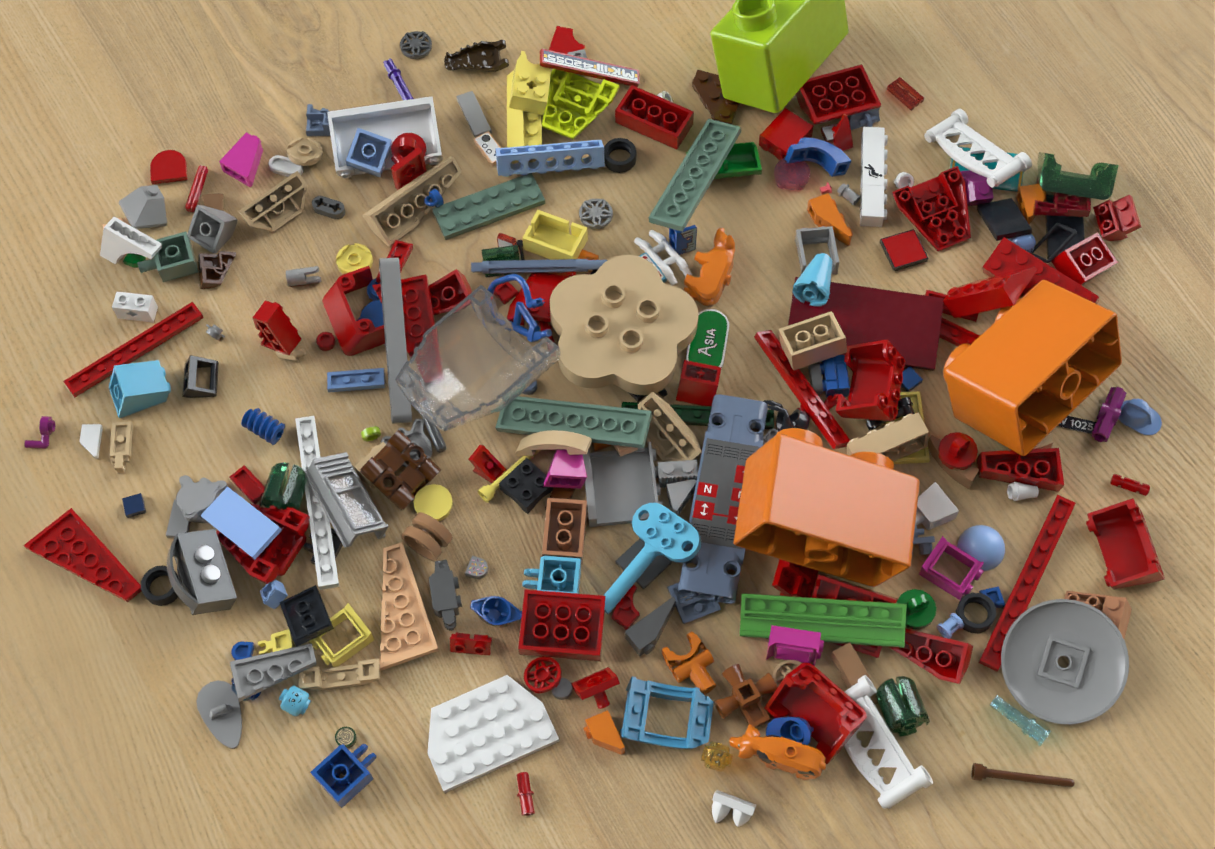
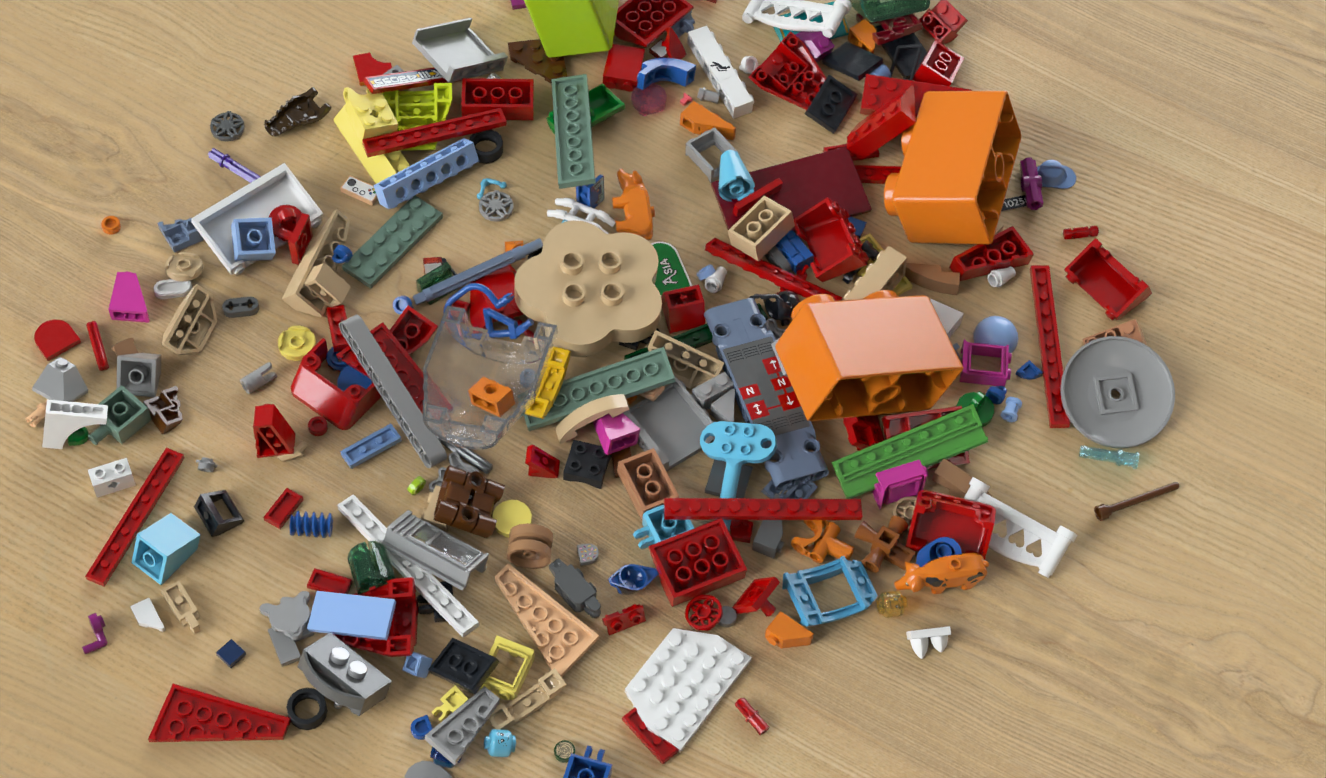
camera: 35 degrees left, 5 degrees down
light grey tile [456,91,492,138] -> none
light yellow piece [478,450,541,503] -> none
light yellow piece [522,210,588,260] -> none
clear green cylinder [876,676,930,737] -> none
red tile [880,229,928,271] -> none
red wedge [888,628,973,684] -> none
red tile [938,432,978,470] -> none
black tyre [956,593,996,634] -> none
none -> orange tile [101,216,121,235]
none -> red tile [263,488,304,530]
none -> tan brick [304,263,351,307]
none -> red plate [362,108,507,158]
none -> tile [393,295,413,315]
none -> light grey panel [412,18,508,83]
none -> orange brick [468,377,515,417]
none -> medium azure piece [477,178,507,200]
none -> yellow slope [525,346,571,419]
none -> red tile [622,707,679,765]
none -> red plate [663,498,863,520]
none -> light blue tile [697,264,716,281]
none -> white cone [705,266,727,293]
none -> red tile [733,178,783,217]
none -> black tile [804,75,858,134]
none -> blue tile [986,386,1007,404]

